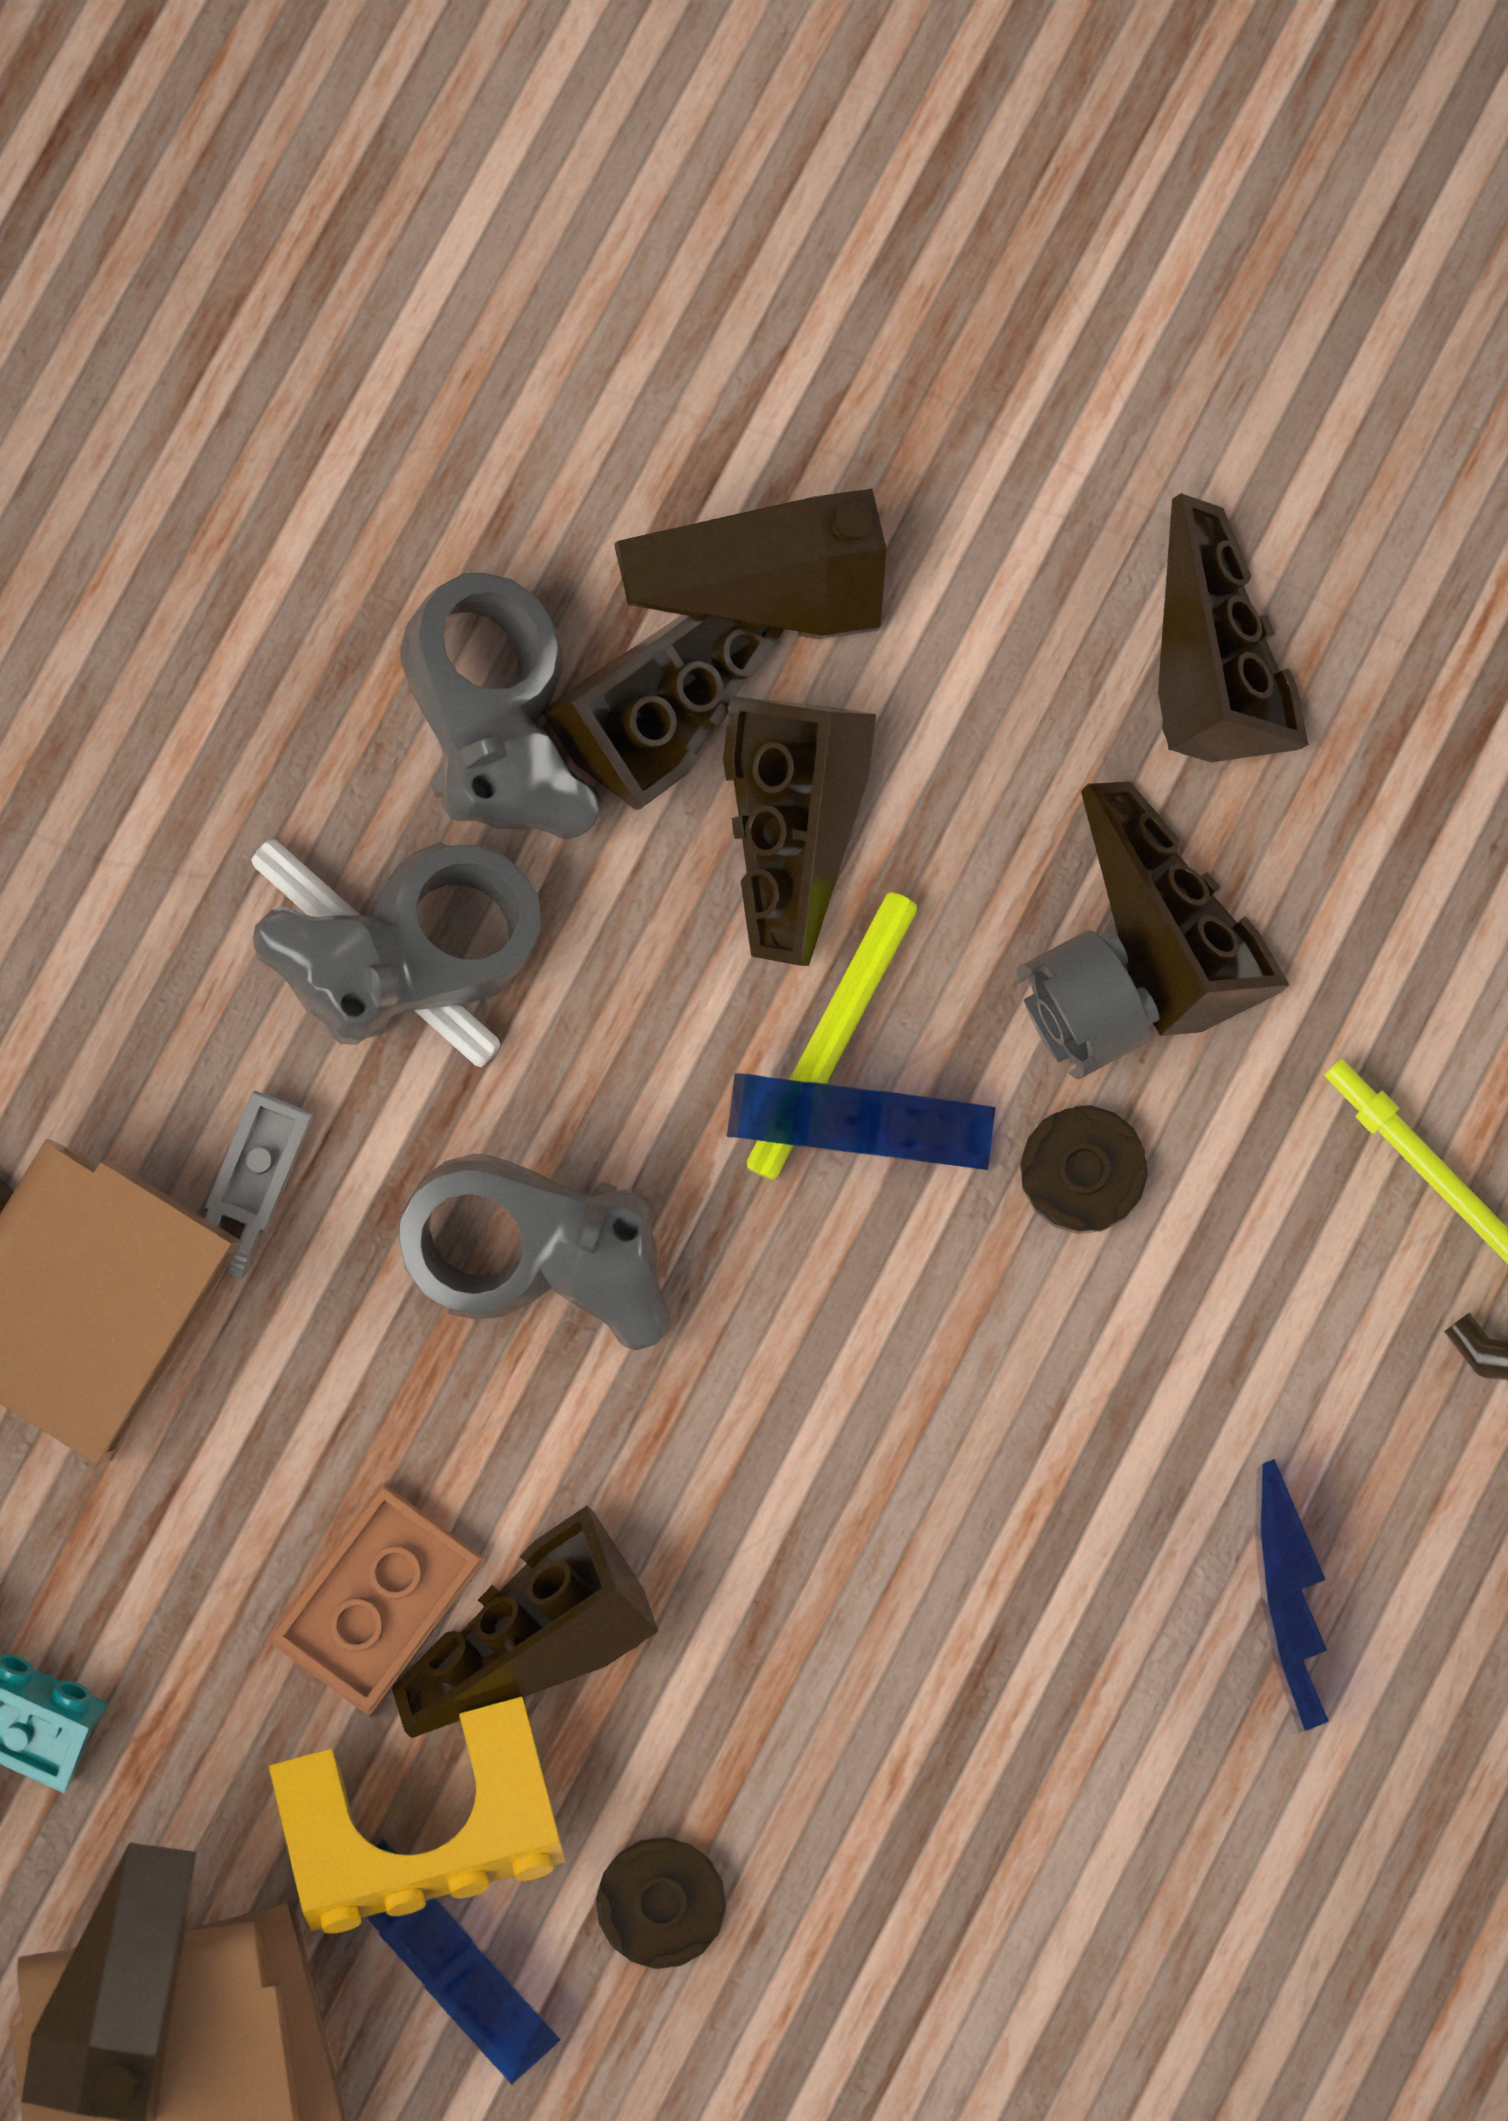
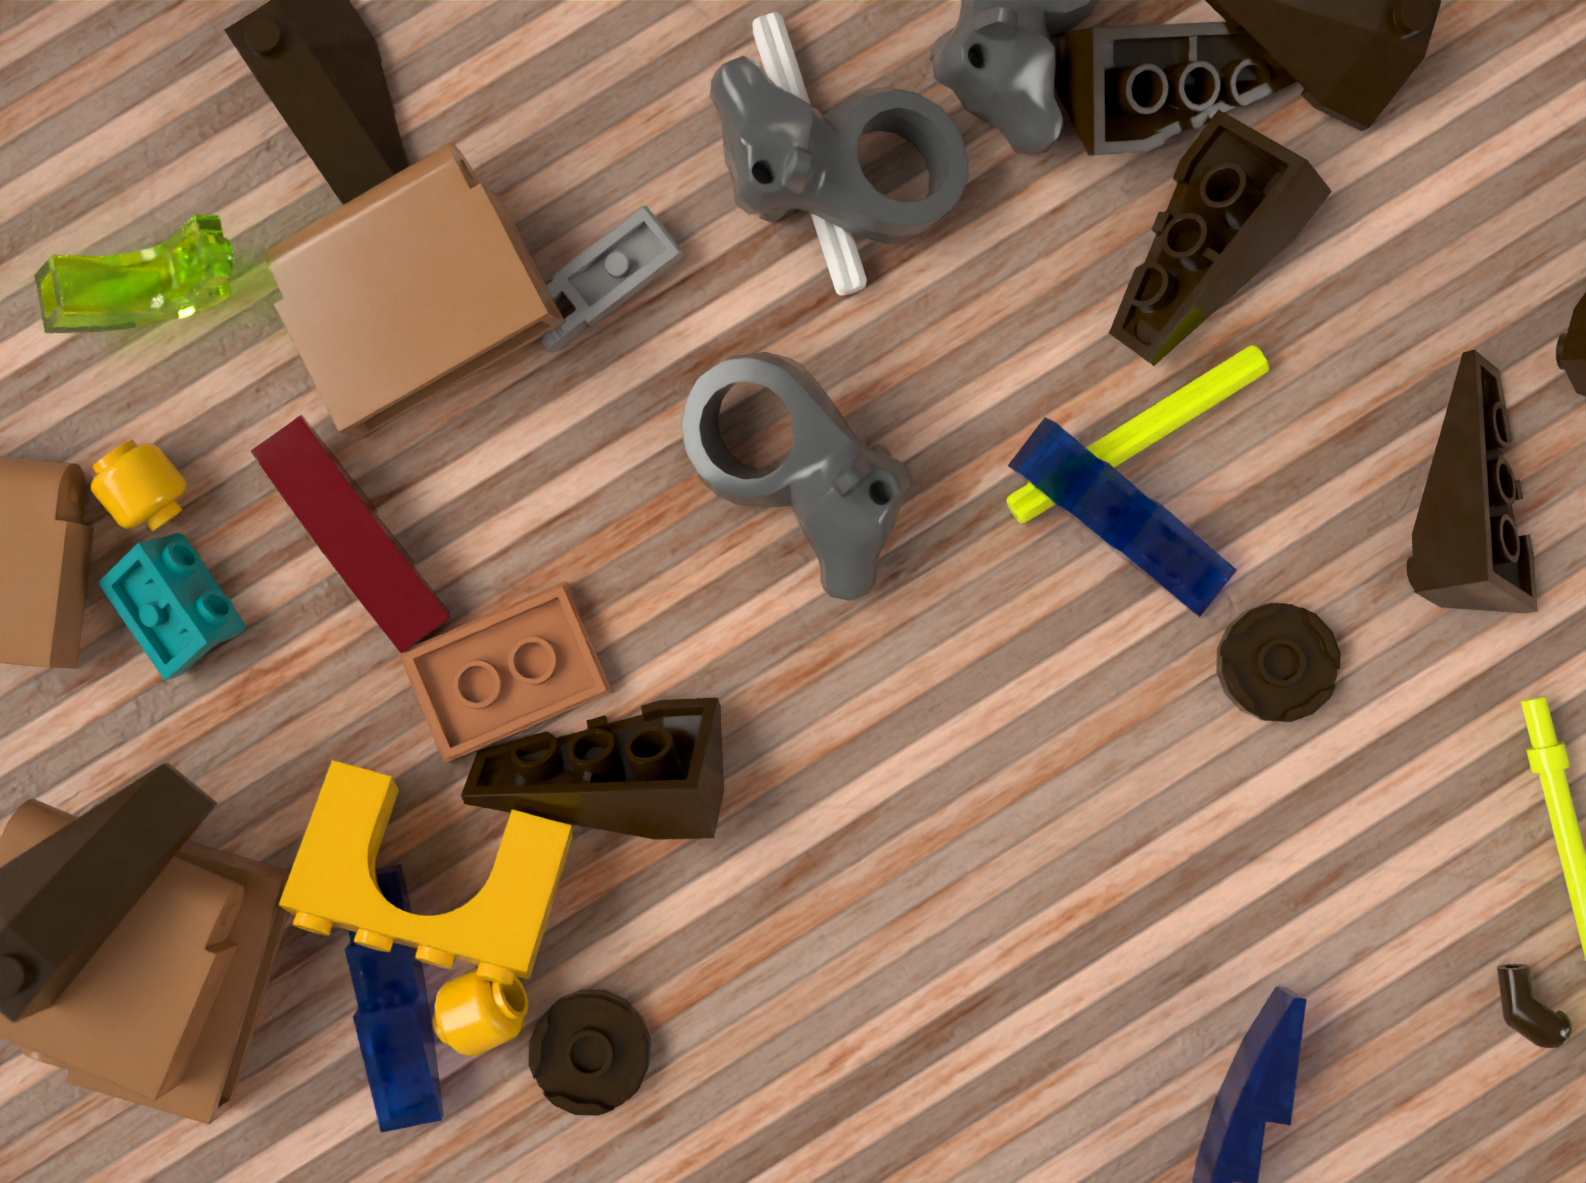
camera: 30 degrees right, 5 degrees up
dark grey brick [1017,930,1159,1079] -> none
none -> dark red slope [251,414,450,653]
none -> yellow head [432,967,529,1057]

